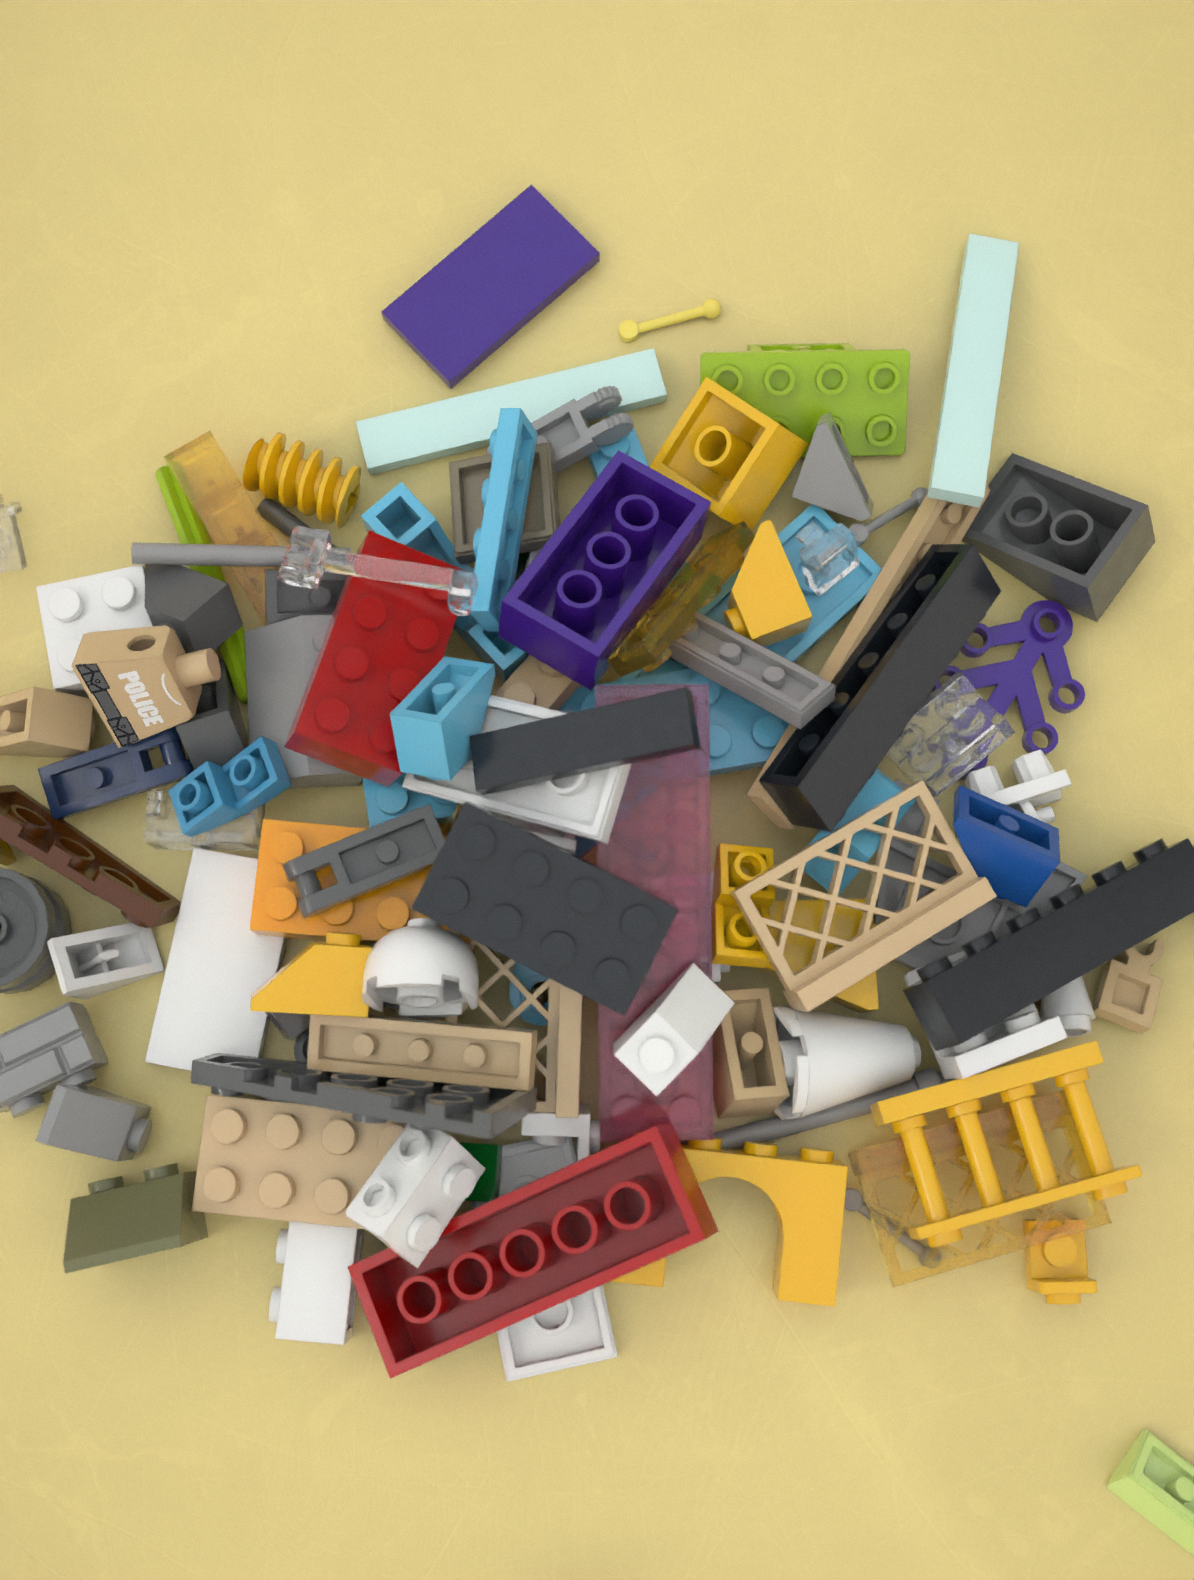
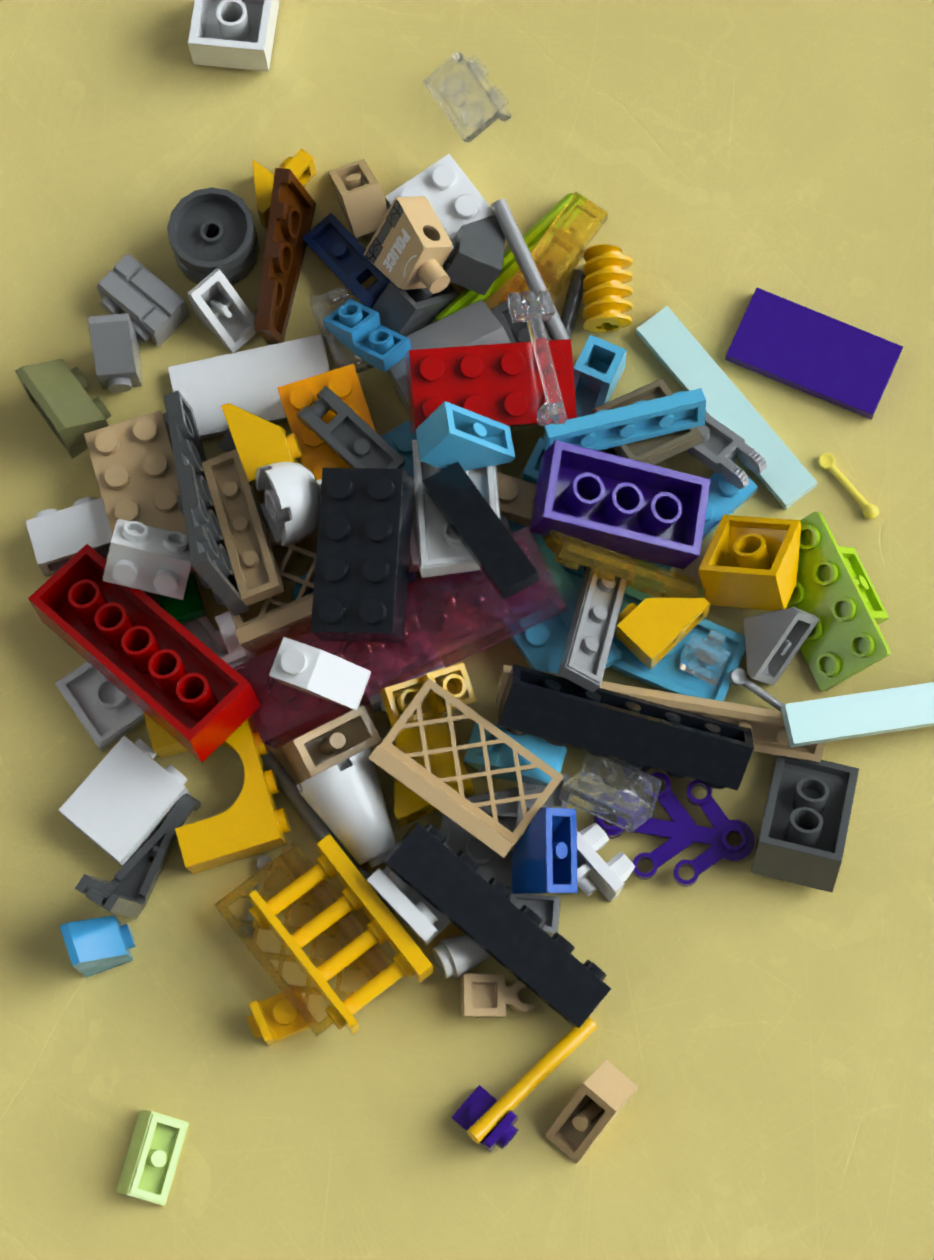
camera: 75 degrees right, 5 degrees down
none -> white brick [58,736,191,867]
none -> dark azure slope [59,915,136,978]
none -> dark grey hinge [75,793,201,919]

